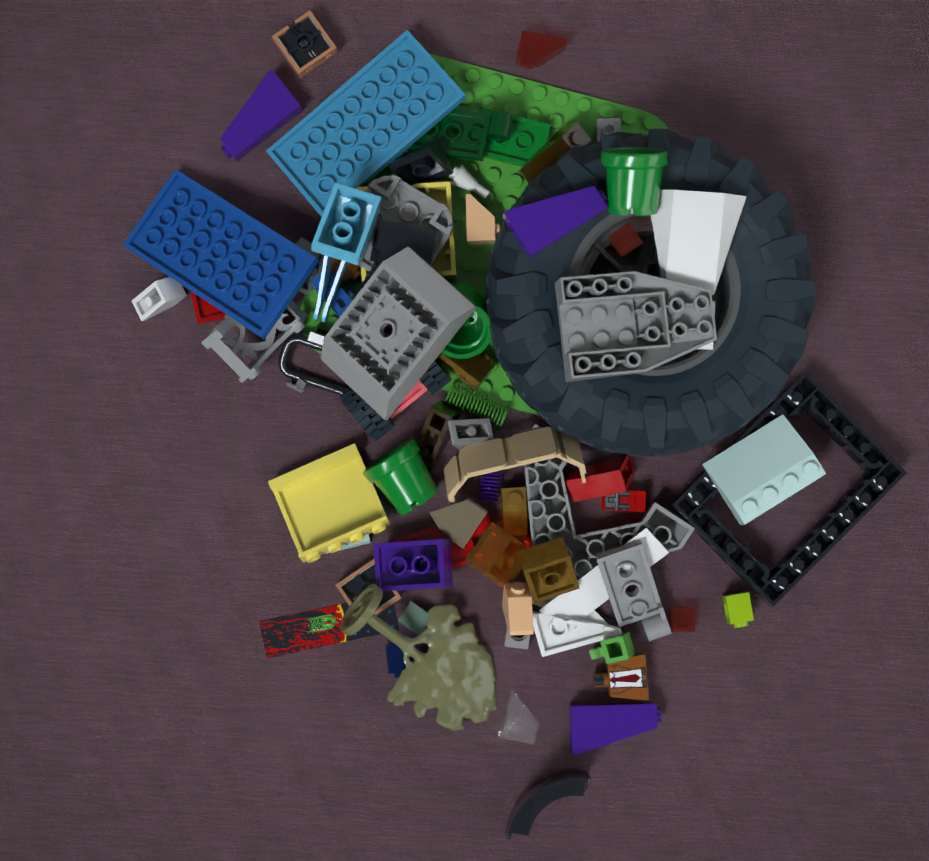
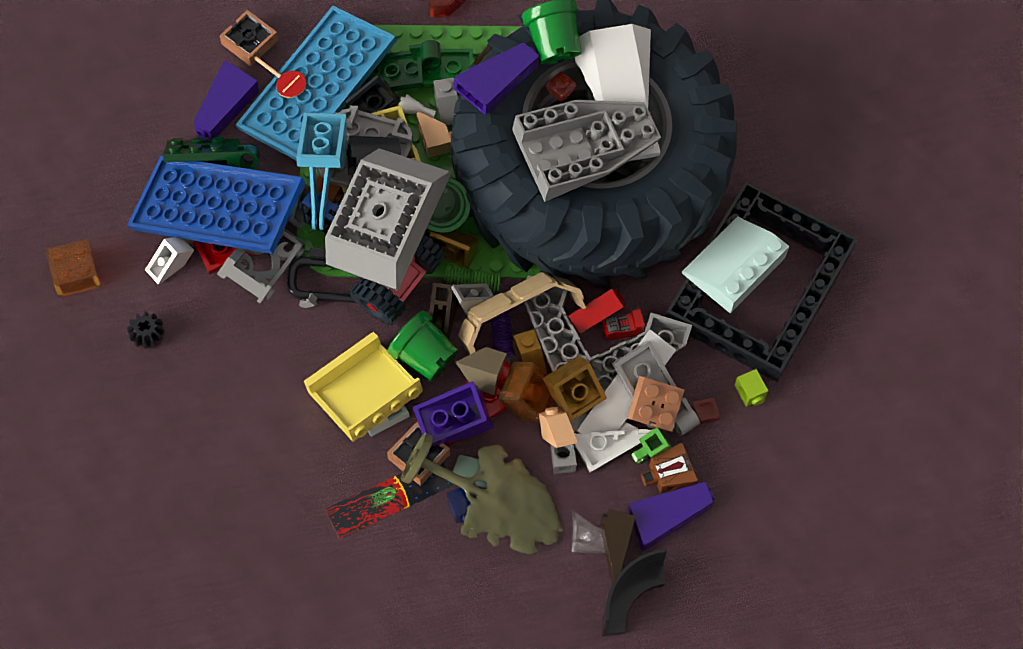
camera: 10 degrees left, 20 degrees down
none -> clear orange brick [46,239,101,297]
none -> black gear [127,311,165,349]
none -> dark green hinge [163,136,260,170]
none -> red piece [254,56,306,98]
none -> light grey slope [433,78,458,127]
none -> dark brown slope [599,509,635,583]
none -> nougat piece [627,376,684,432]

